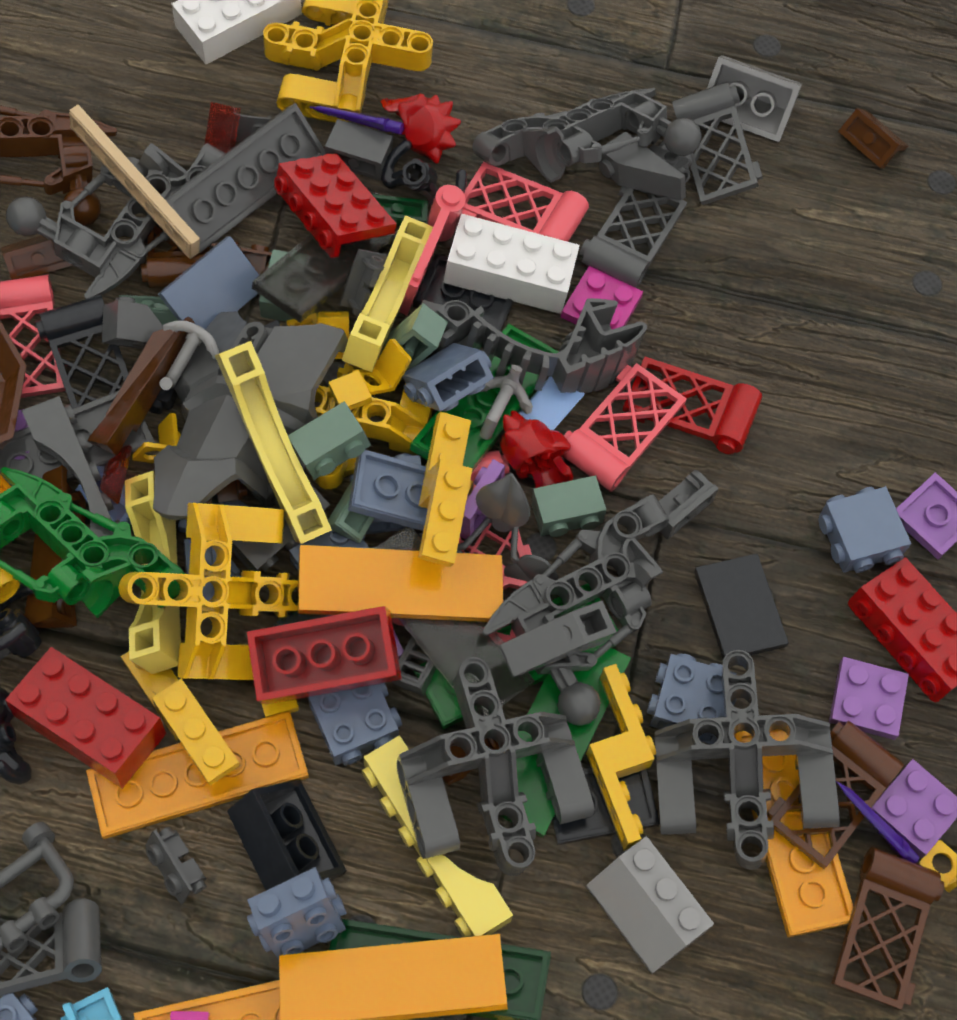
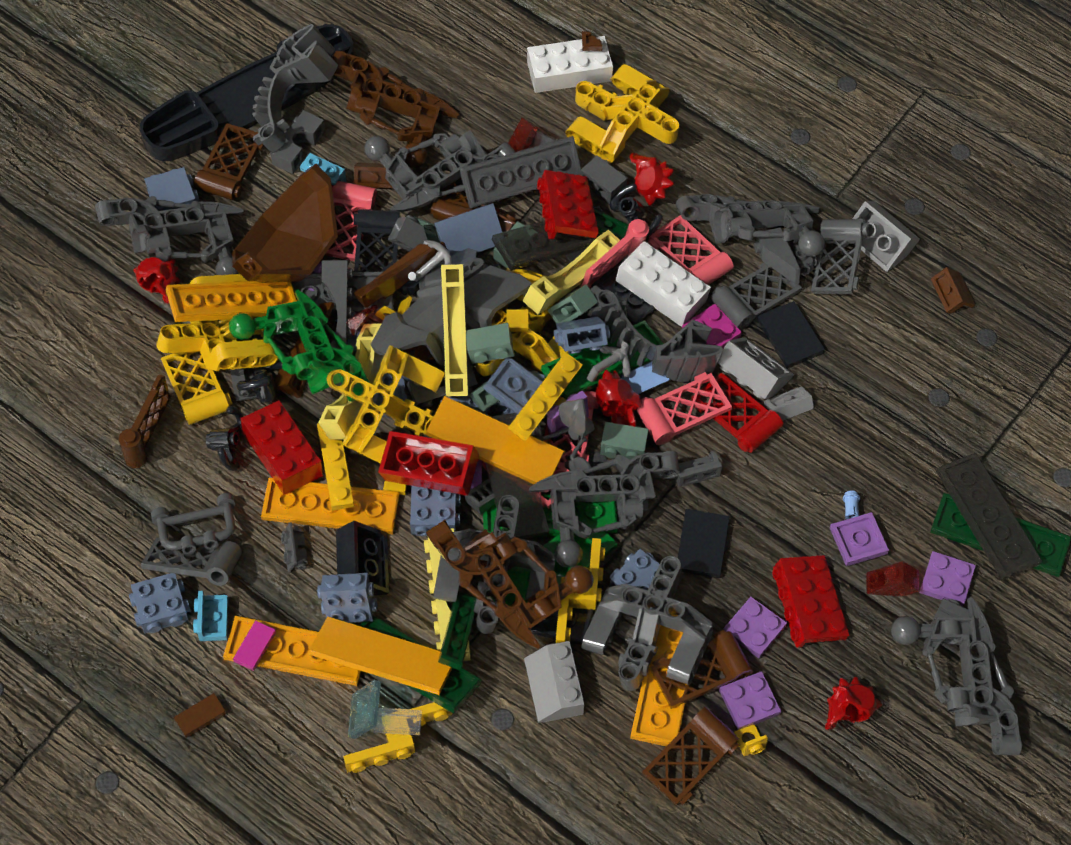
camera: 30 degrees right, 5 degrees down
tan tile [69,104,200,259] -> none
dark purple bar [310,106,404,135] -> none
dark grey hinge [339,249,387,316] -> none
yellow bracket [352,339,412,395] -> none
dark grey slope [499,600,616,678] -> none
sand blue brick [818,486,911,573] -> none
dark purple bar [836,781,920,863] -> none
none -> reddish brown piece [426,520,593,649]
none -> dark green tile [438,591,477,670]
none -> light grey slope [718,337,794,399]
none -> black tile [757,301,825,369]
none -> light grey slope [764,386,814,421]
none -> light blue pin [843,491,860,519]

